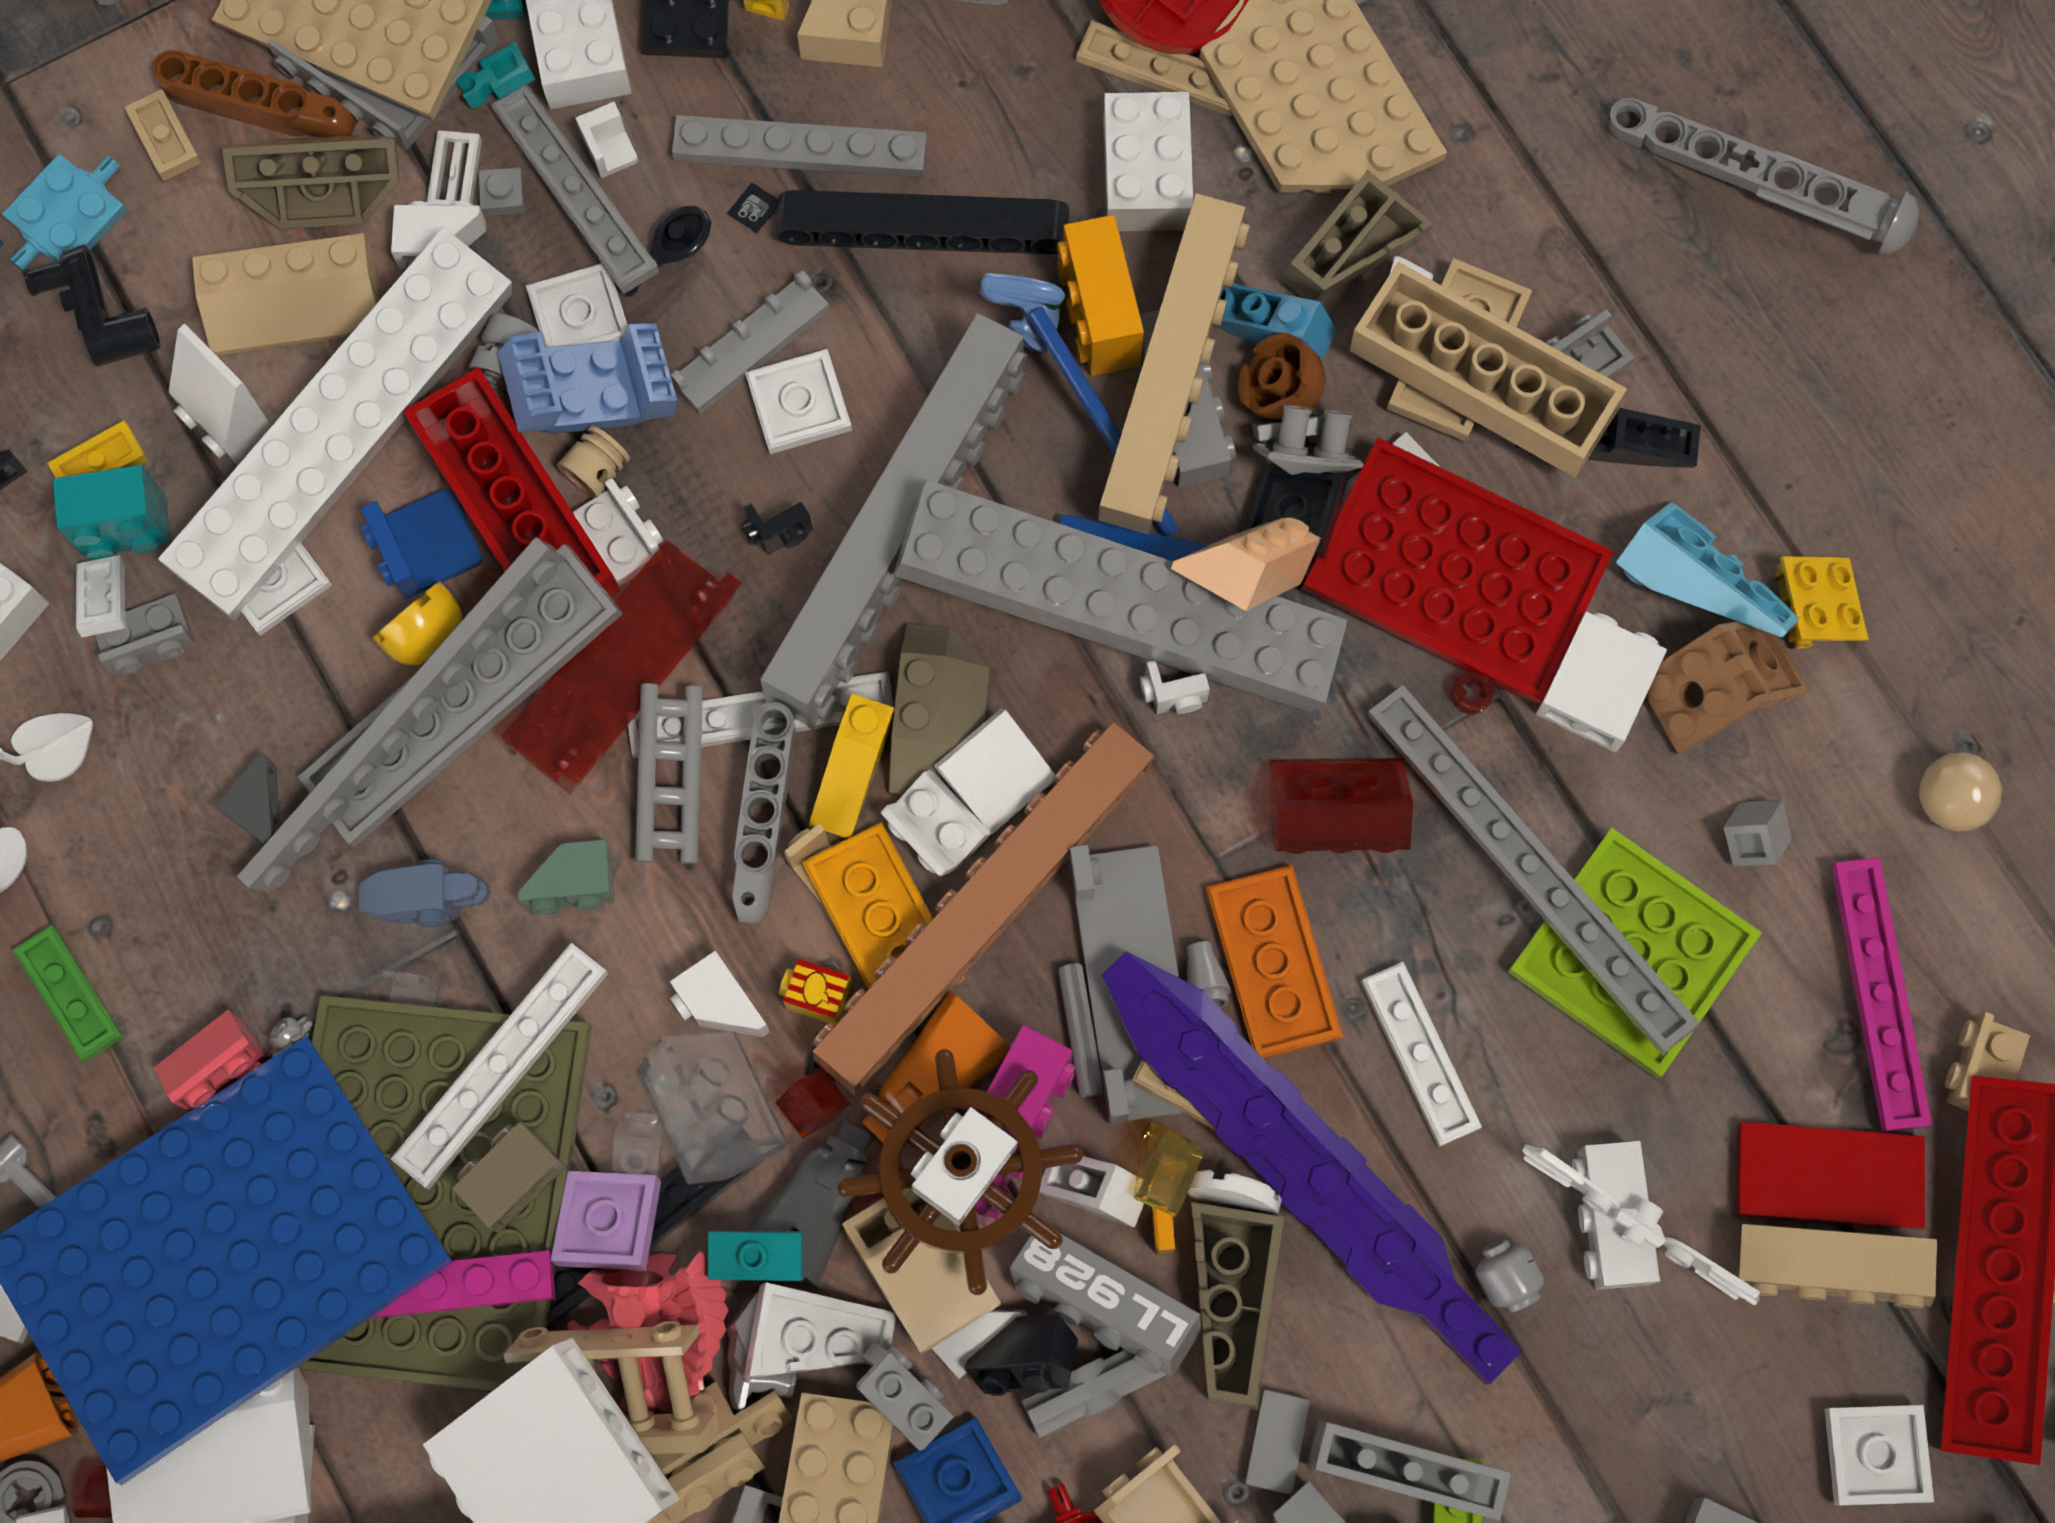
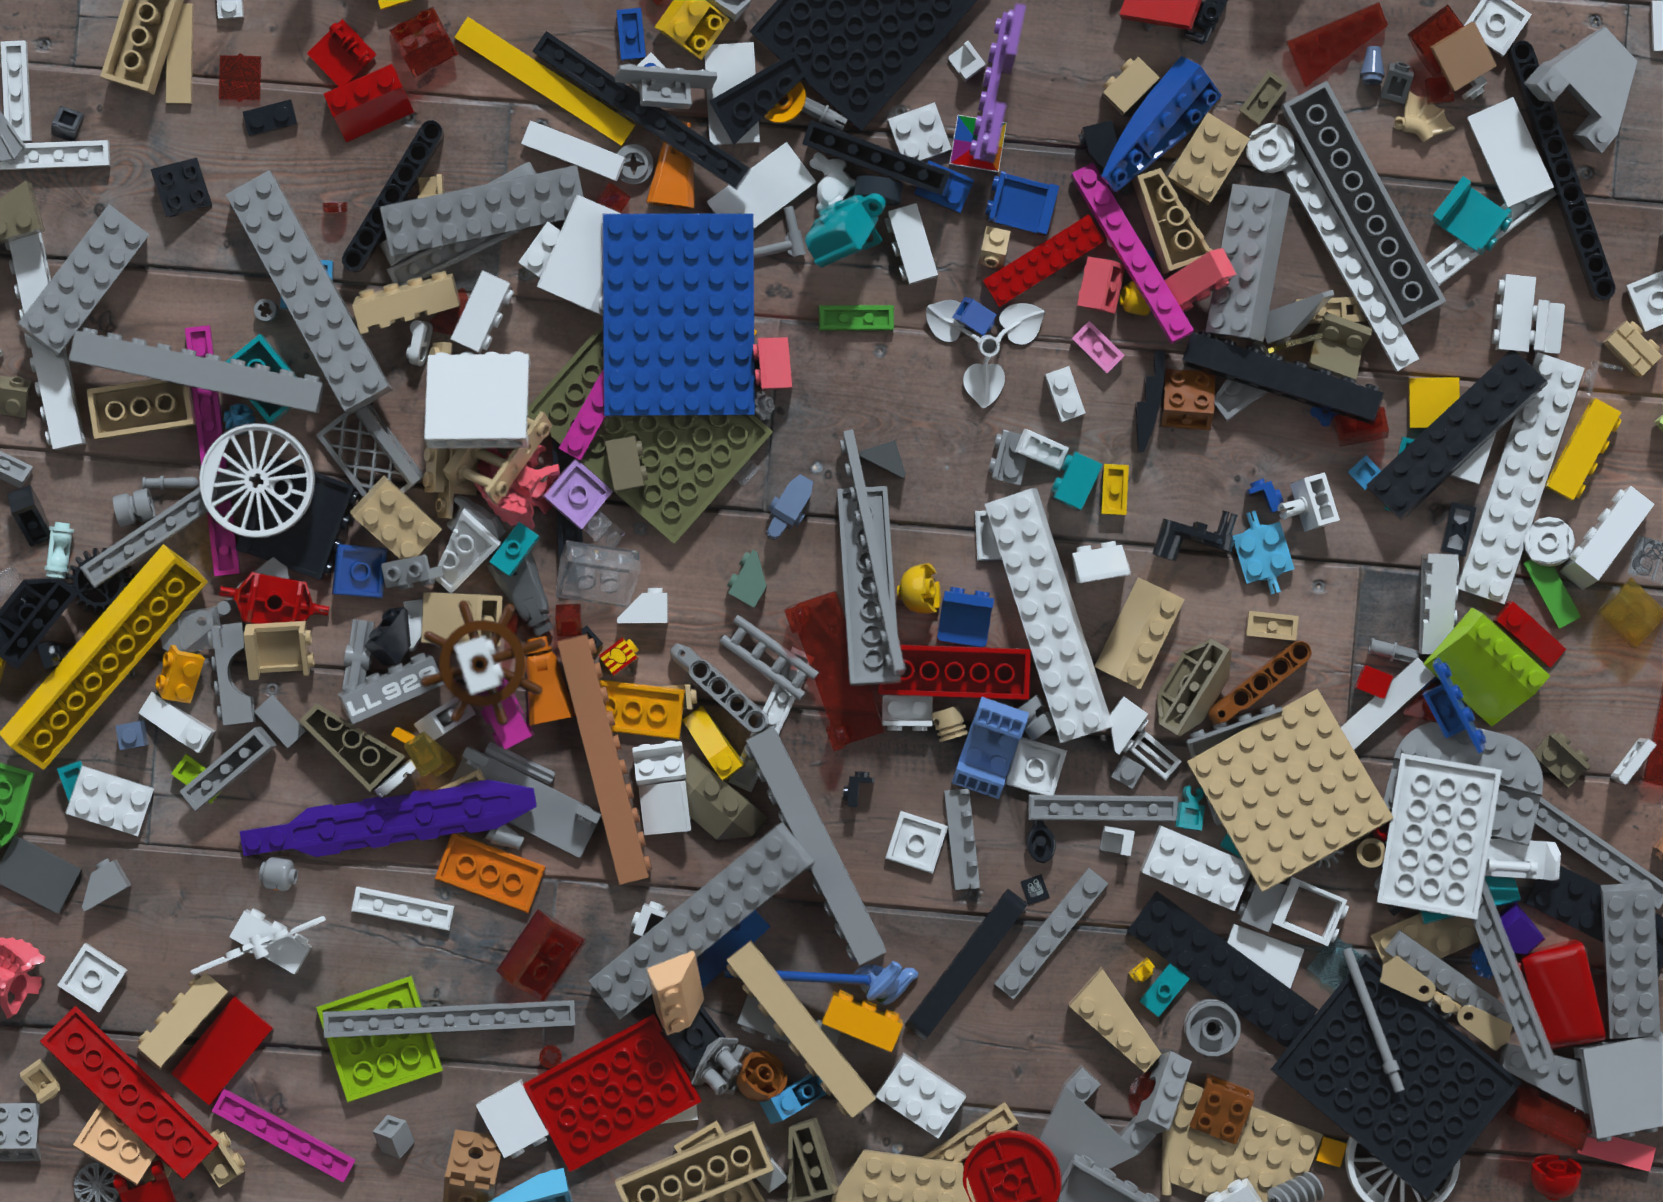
camera: 120 degrees right, 15 degrees up
white tile [391,943,609,1190] -> none

